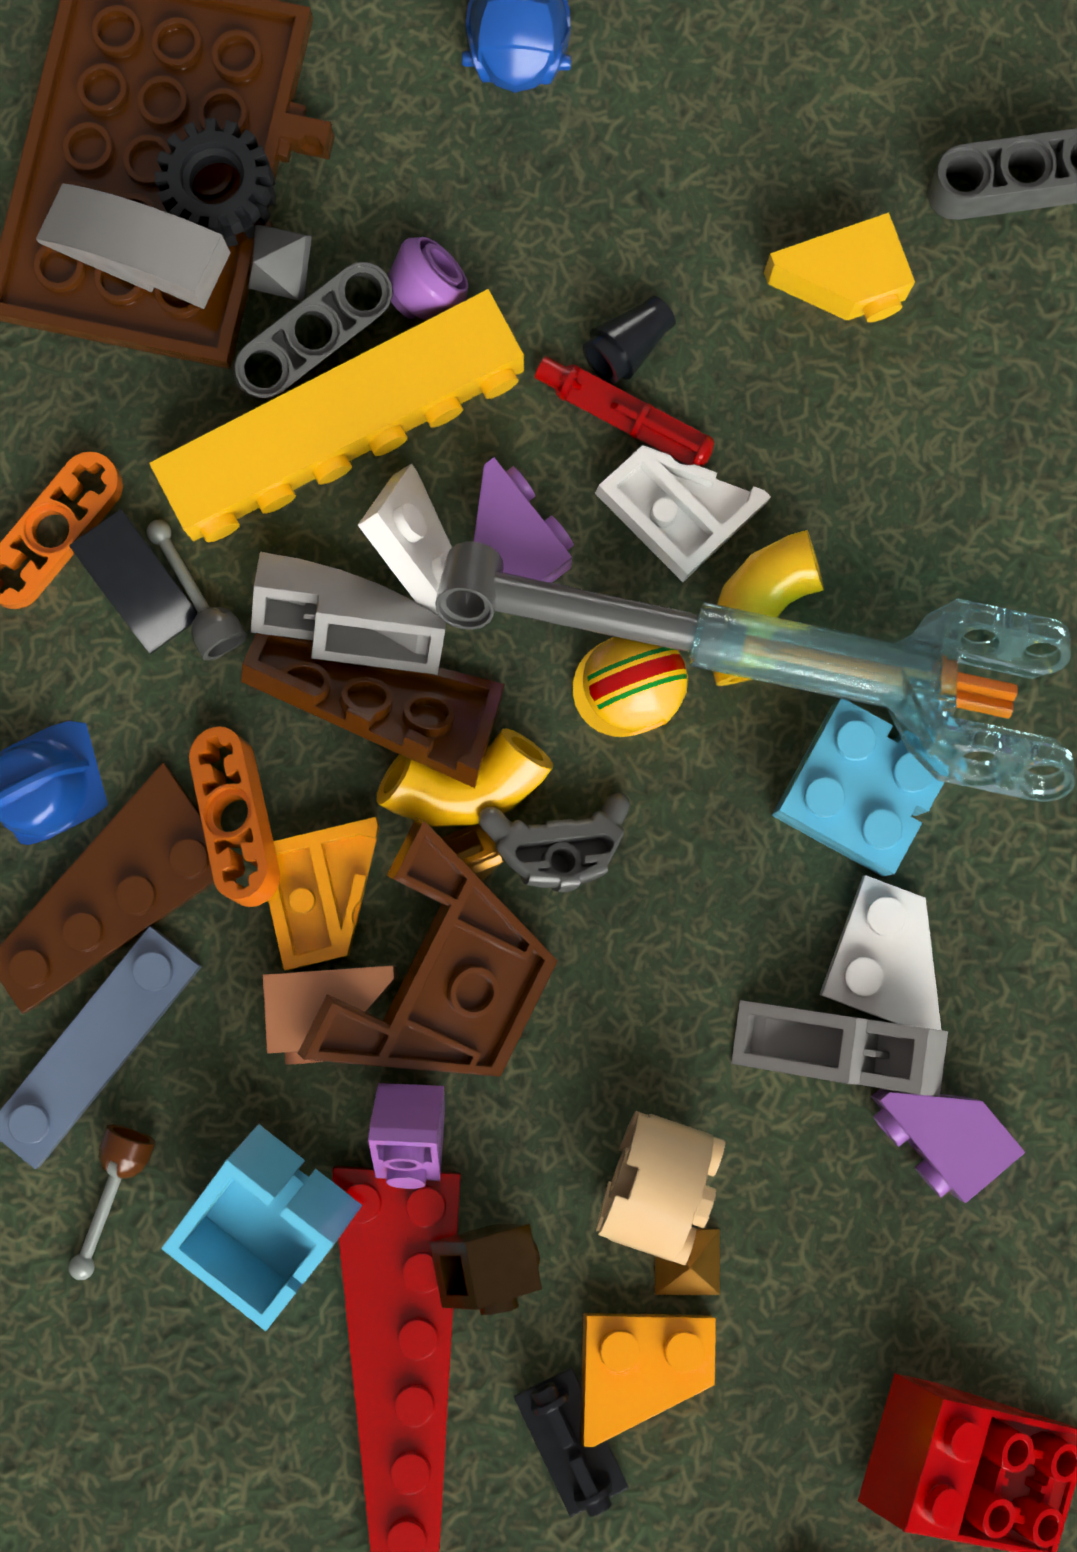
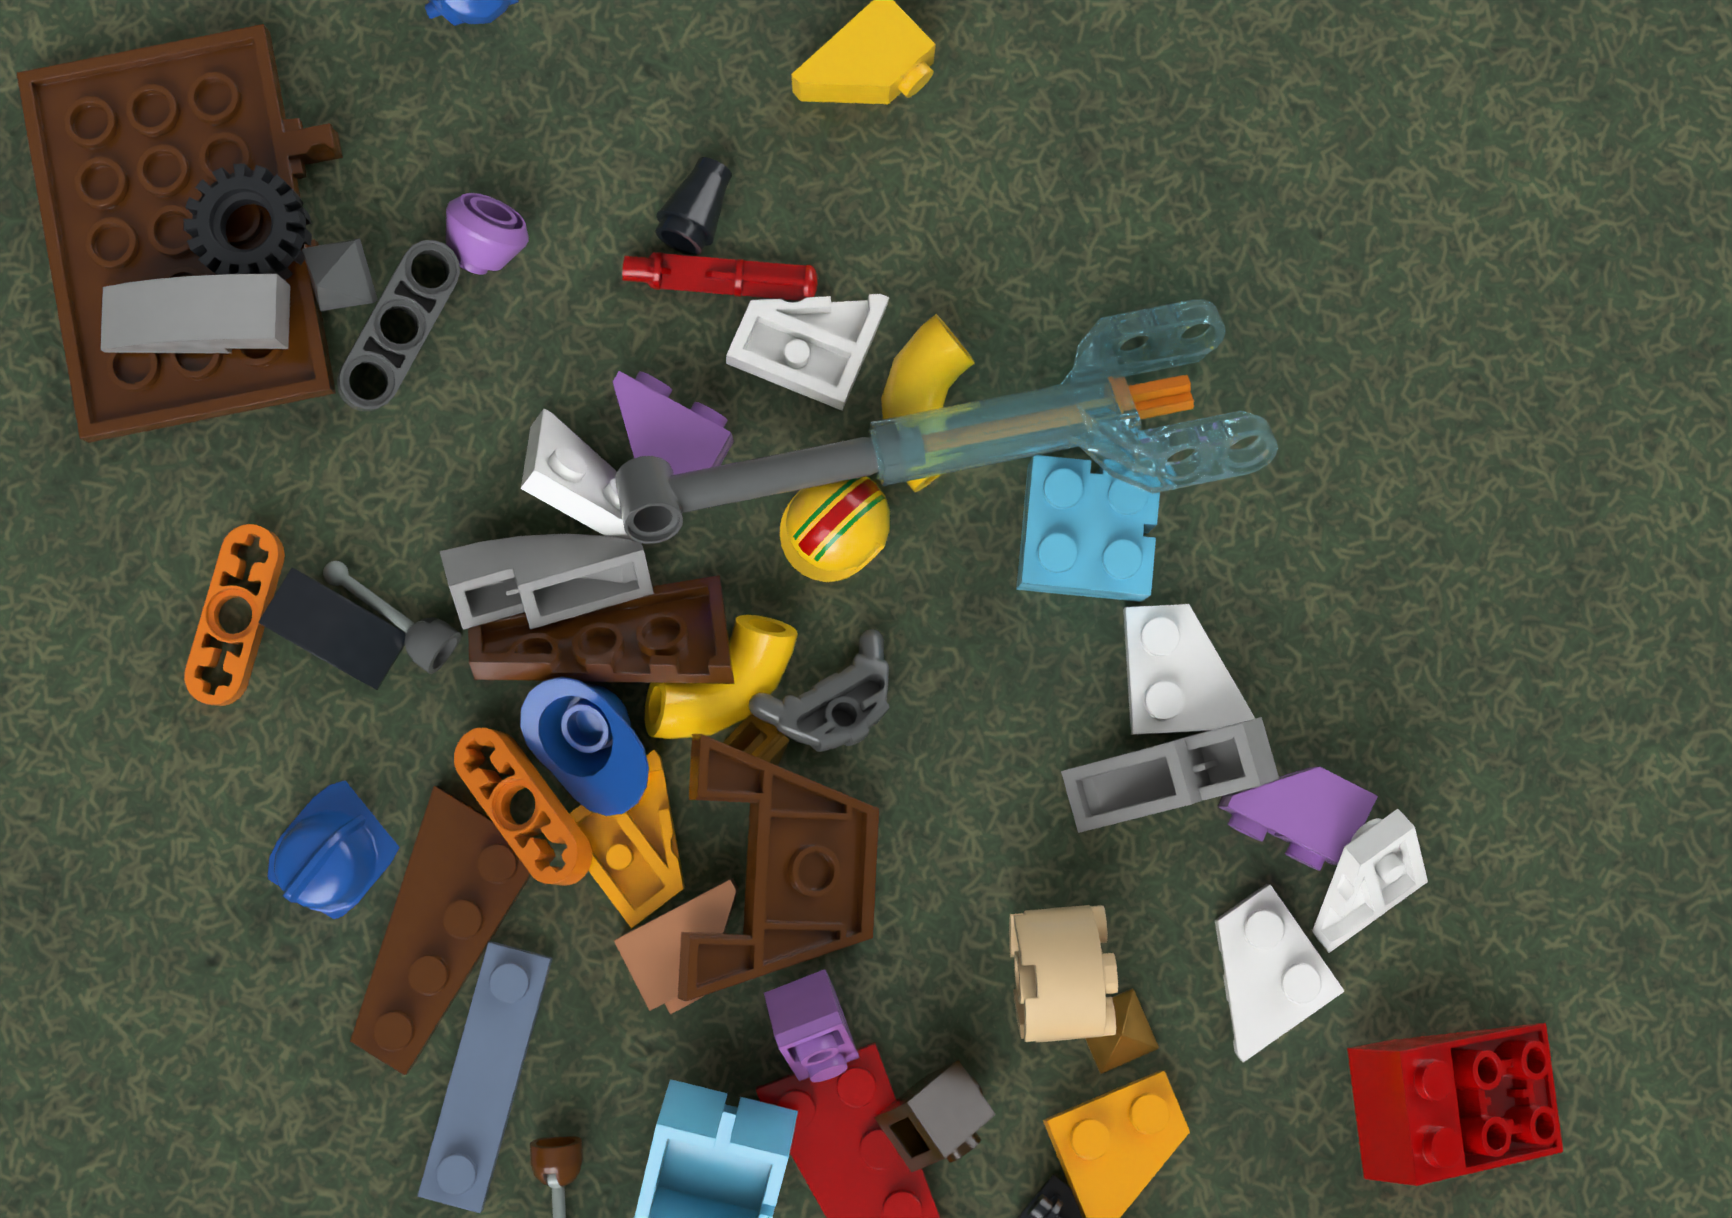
camera: 30 degrees left, 0 degrees up
yellow brick [149,289,524,542] -> none
none -> blue piece [520,677,649,816]
none -> white wing [1215,884,1344,1062]
none -> white wing [1312,809,1428,953]

